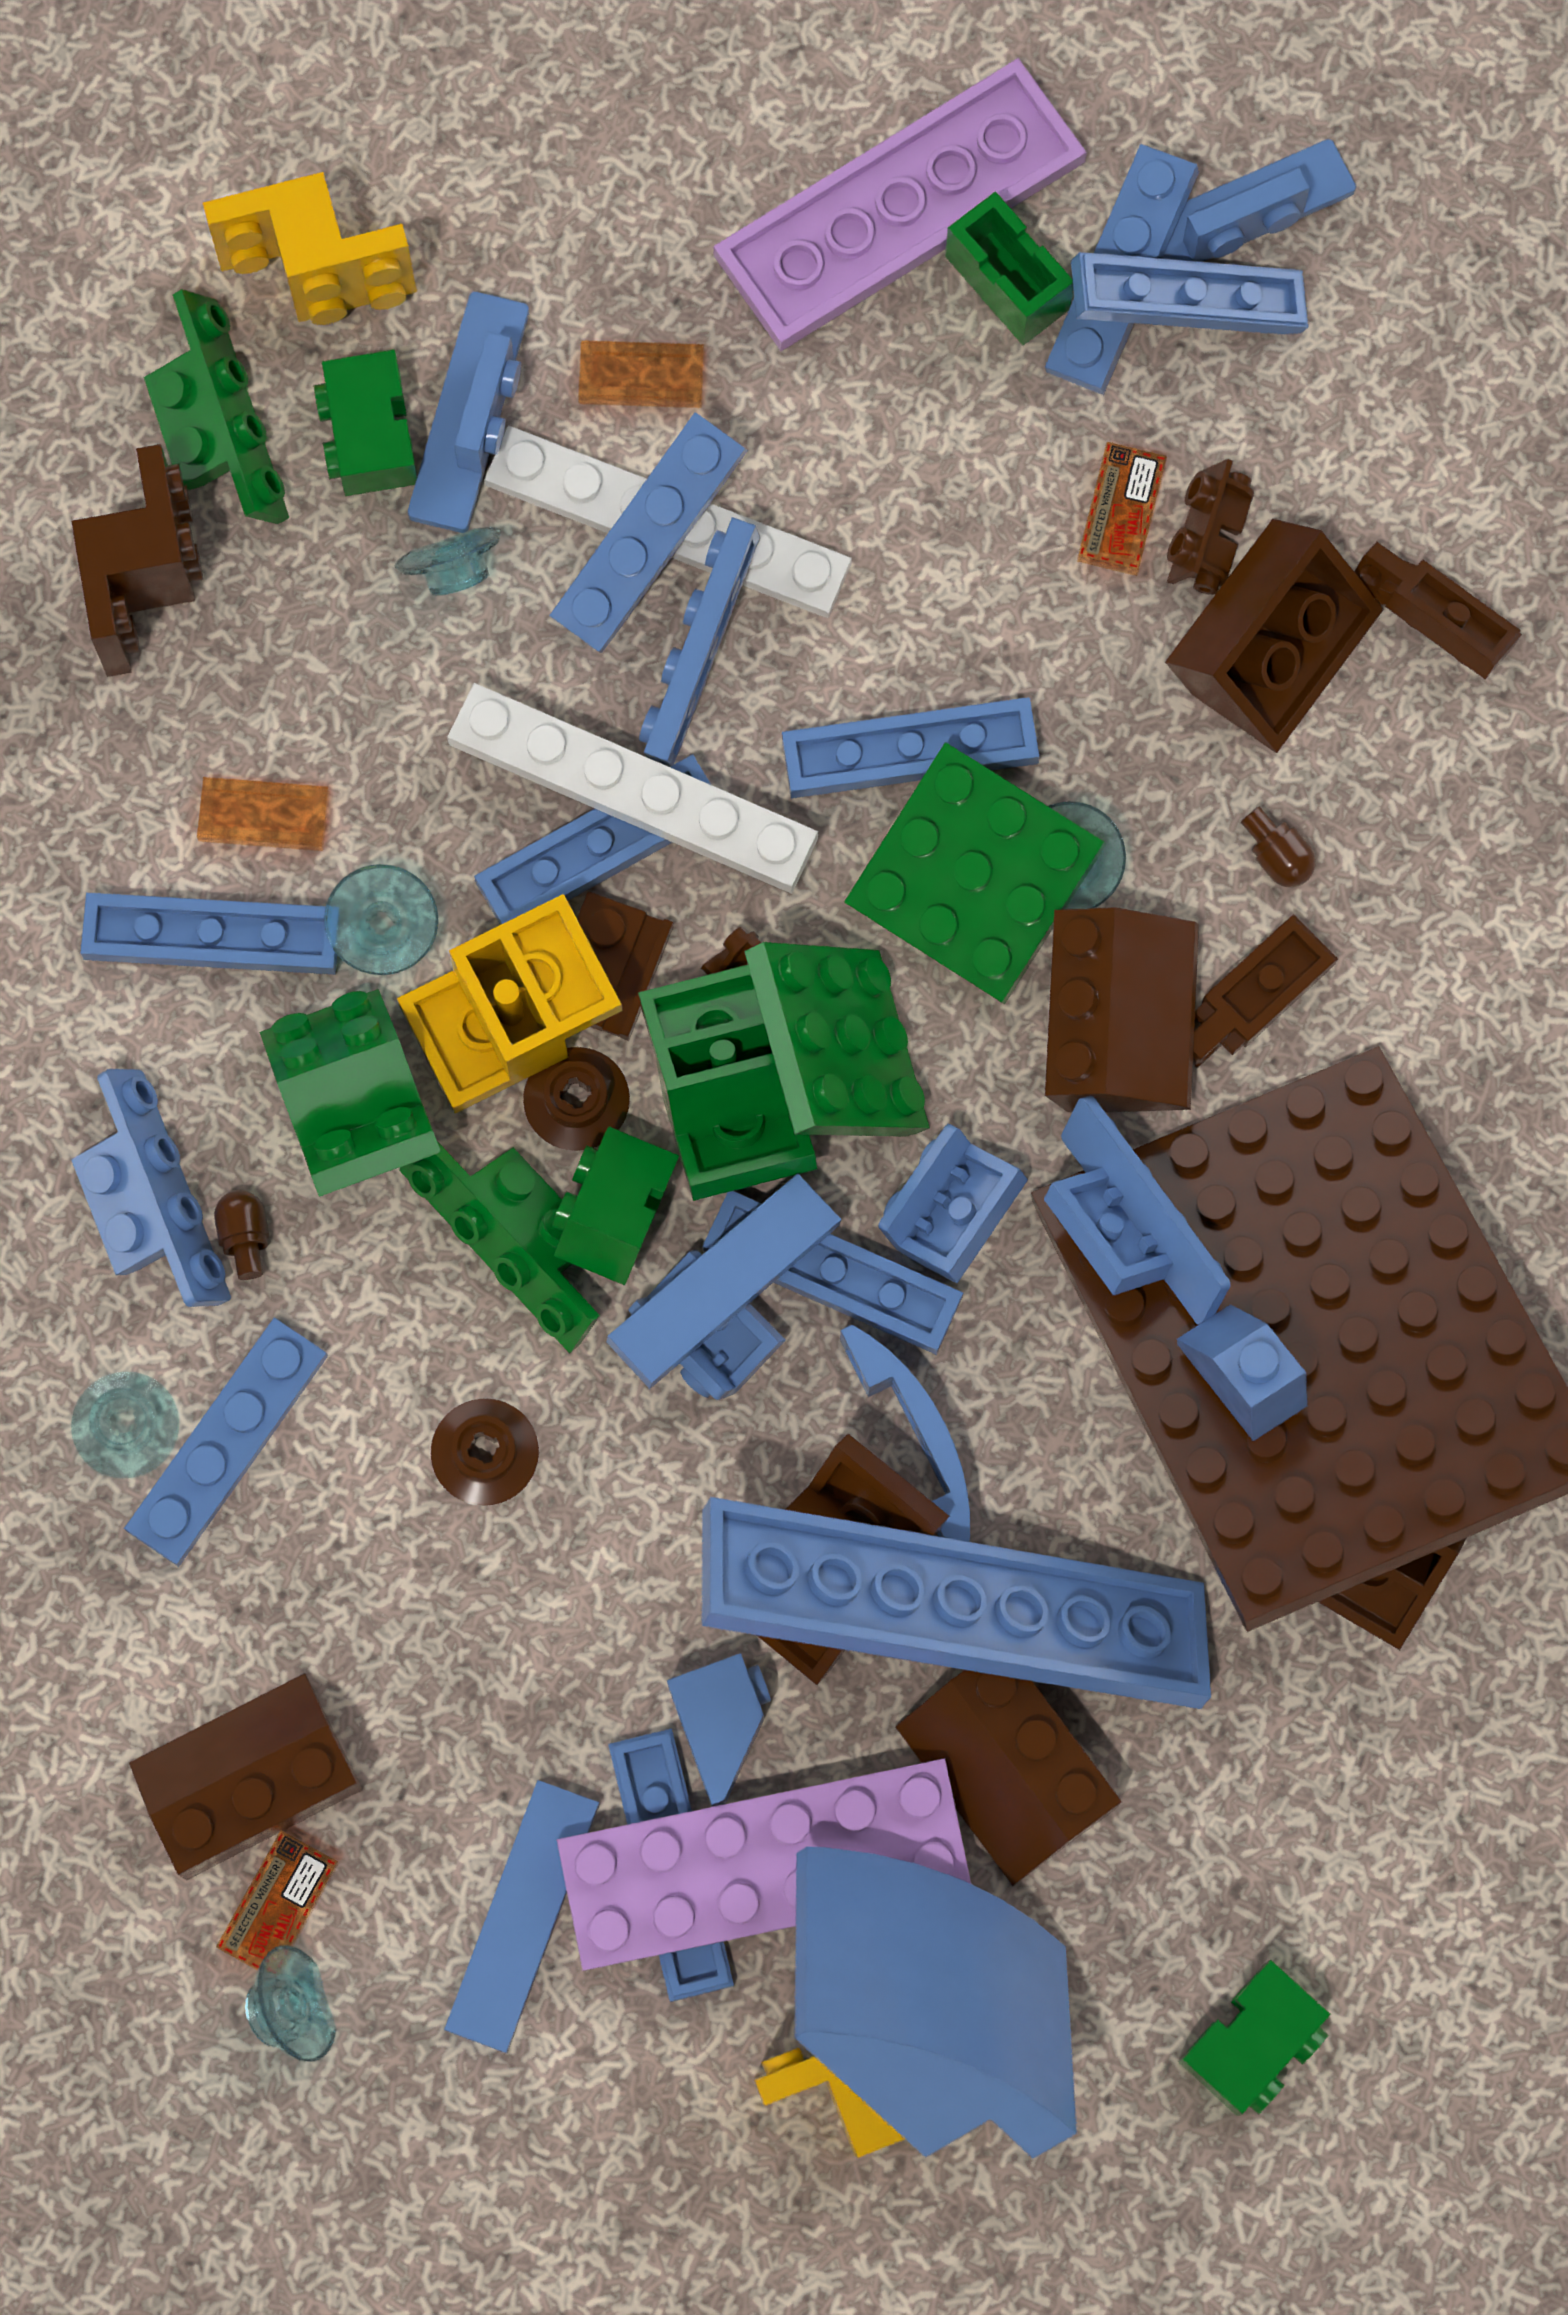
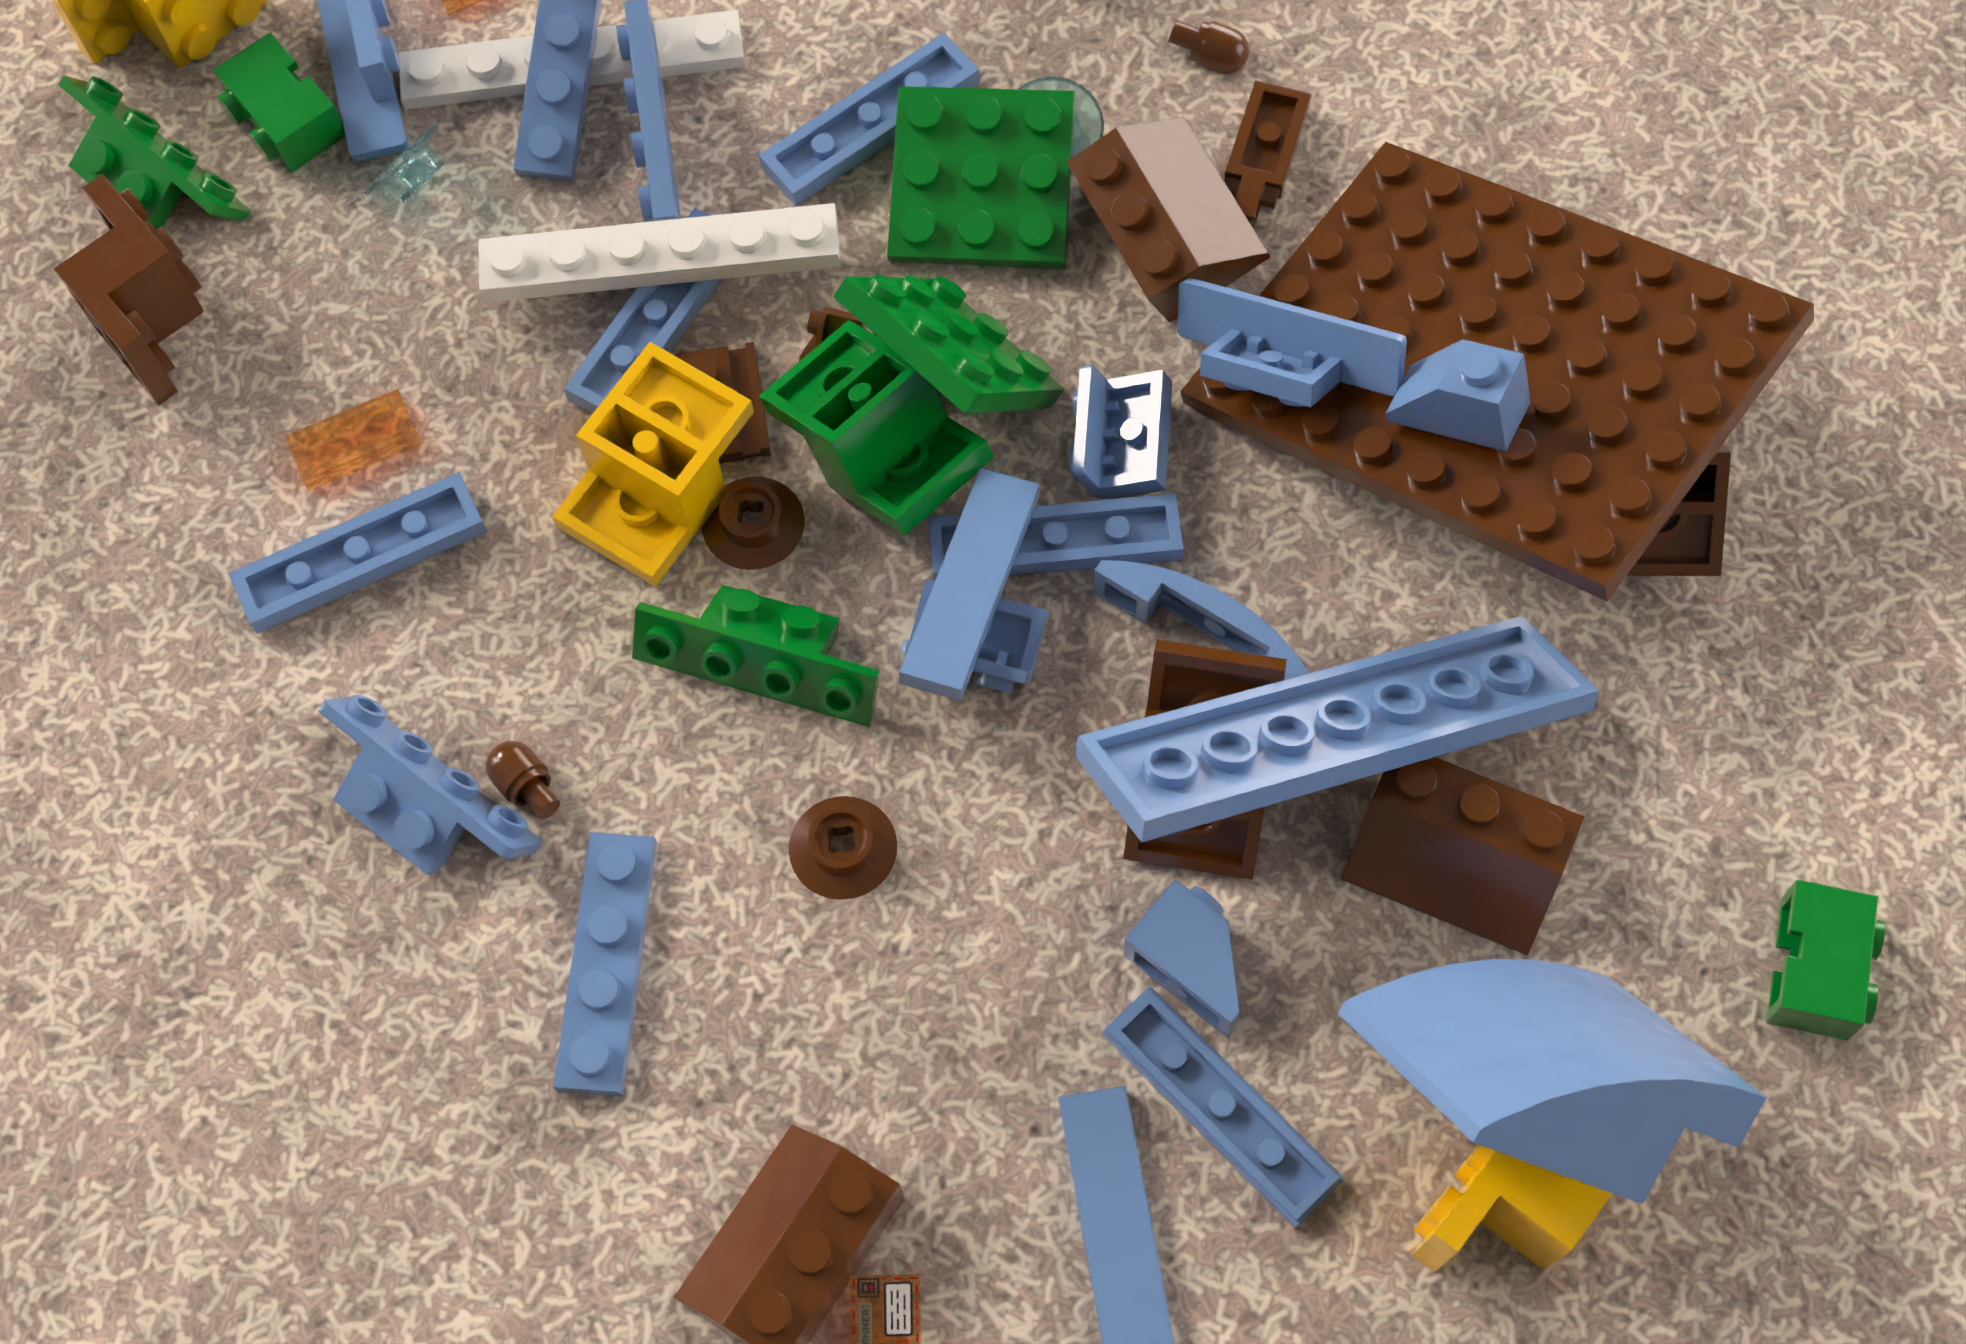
camera: 25 degrees left, 10 degrees down
clear light blue piece [71,1372,179,1478] -> none
green bracket [259,989,441,1197] -> none
clear light blue piece [324,864,438,975] -> none
green brick [551,1126,679,1286] -> none
lavender plate [557,1759,971,1971] -> none

